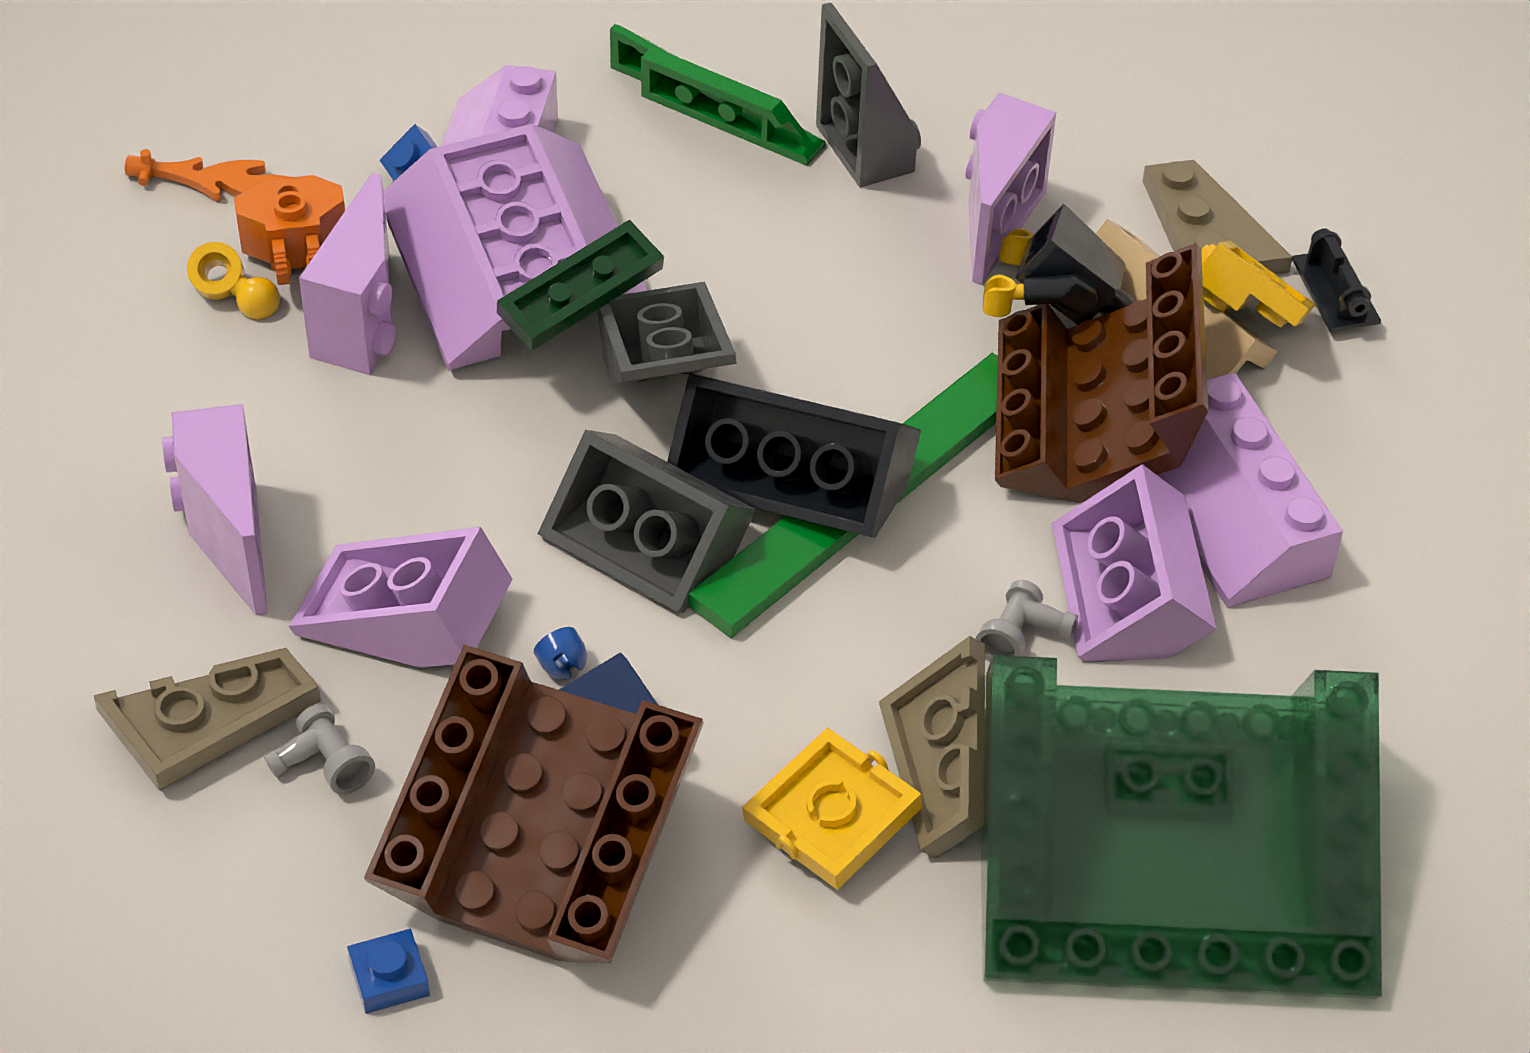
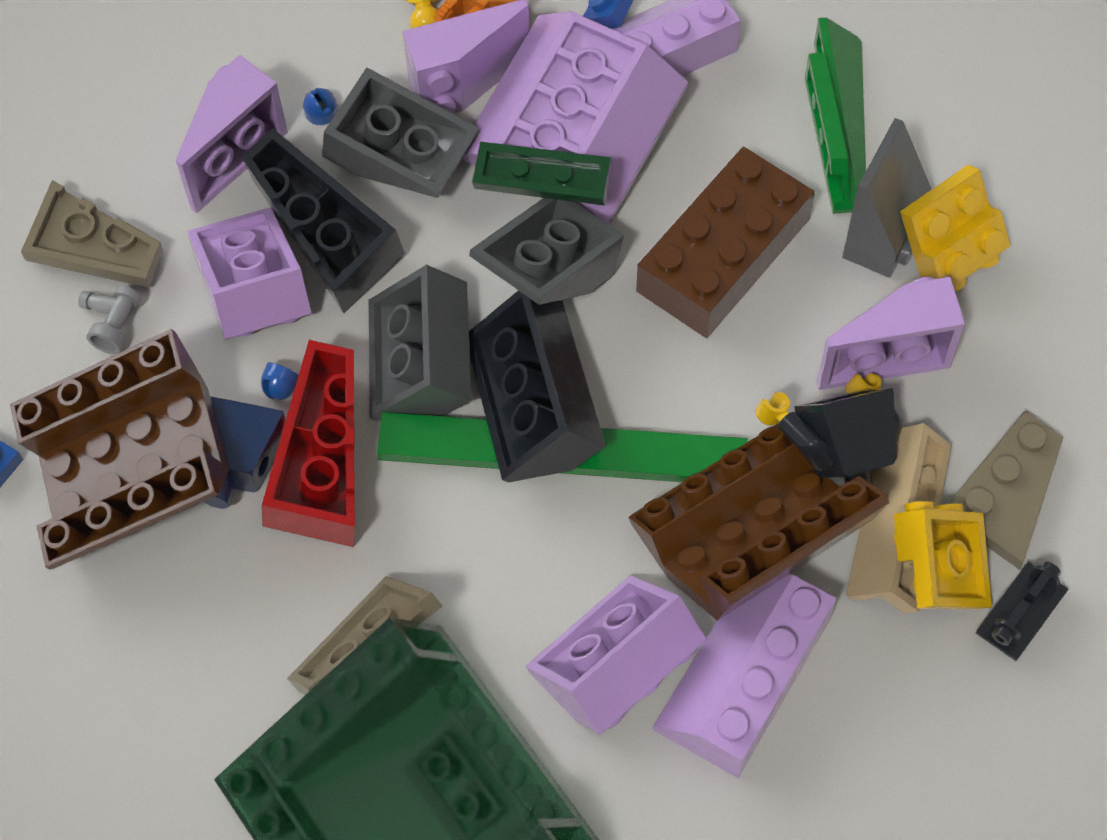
camera: 55 degrees right, 15 degrees up
yellow plate [742,727,922,890] -> none
light grey piece [975,580,1079,666] -> none
none -> black wedge [242,128,405,313]
none -> red wedge [261,339,355,547]
none -> blue hinge [303,87,338,125]
none -> dark grey slope [322,67,480,198]
none -> reddish brown brick [636,146,815,339]
none -> yellow plate [900,164,1011,291]

